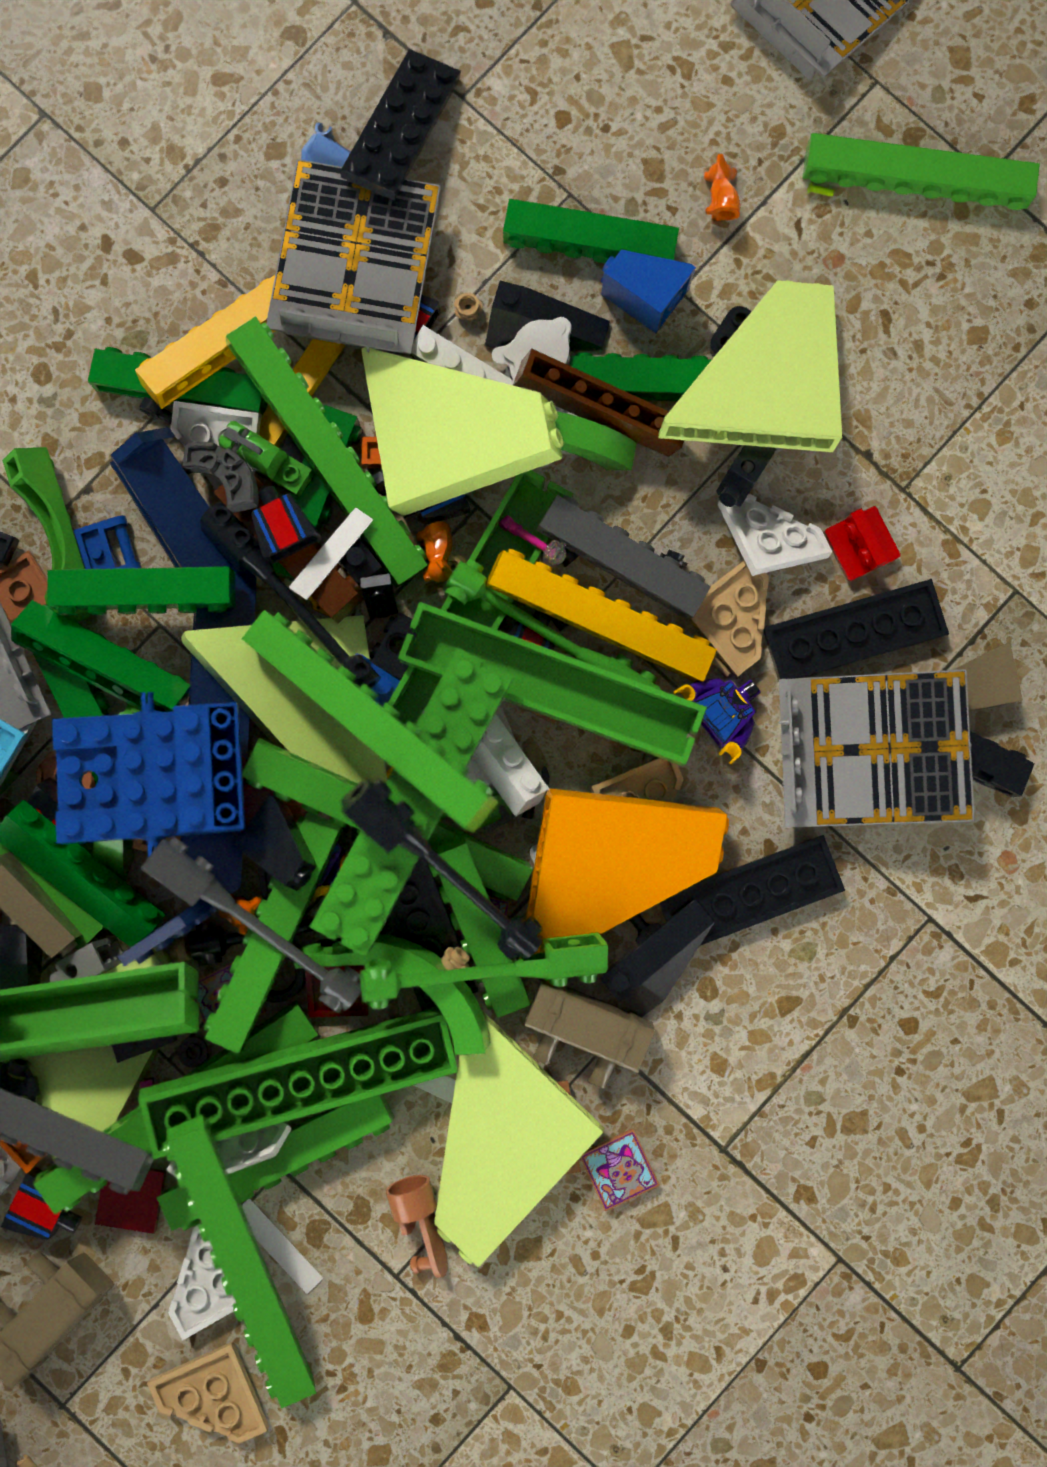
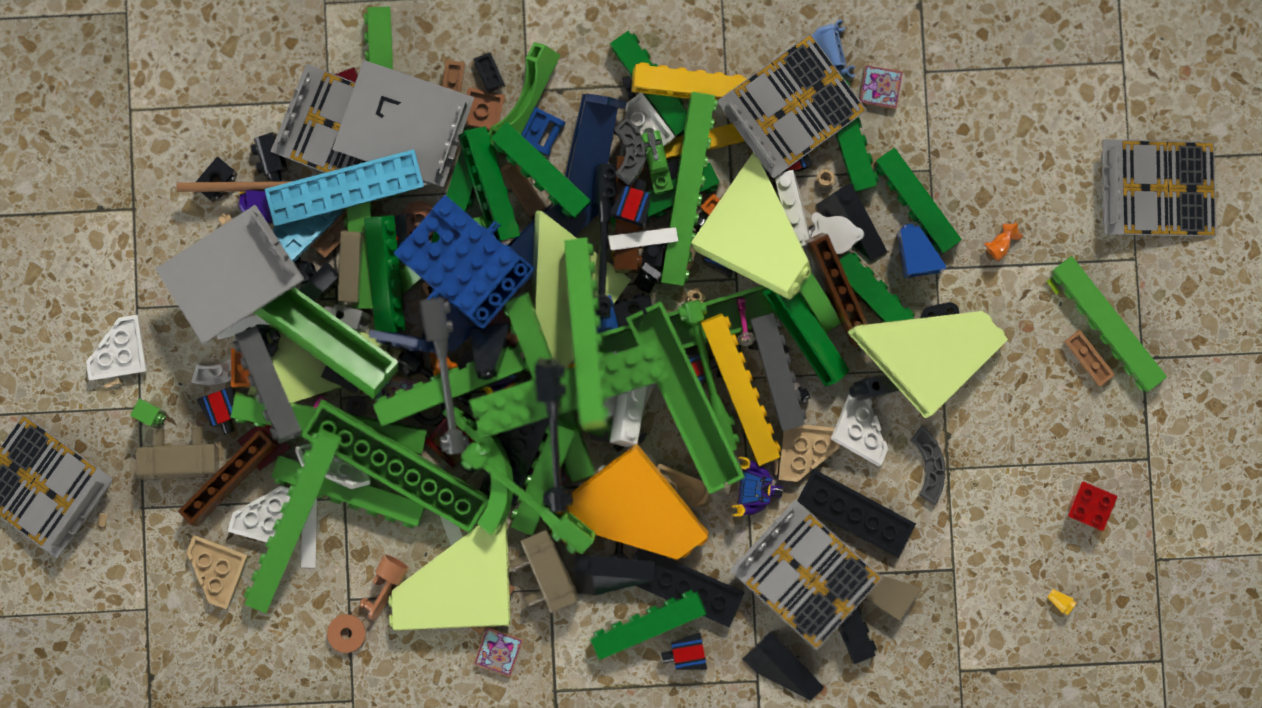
camera: 45 degrees right, 0 degrees up
black plate [340,48,461,200] -> none
orange animal [416,521,453,583] -> none
tan plate [441,947,470,970] -> none
red bracket [824,506,901,581] -> none
none -> reddish brown brick [178,429,278,526]
none -> nougat tile [327,614,366,653]
none -> medium nougat plate [500,163,546,218]
none -> green brick [590,590,707,660]
none -> torso [661,632,707,670]
none -> black wedge [742,631,824,701]
none -> green brick [763,288,850,387]
none -> green brick [835,76,879,193]
none -> tile [859,65,903,109]
none -> dark grey tile [910,425,946,506]
none -> medium nougat plate [1064,329,1115,387]

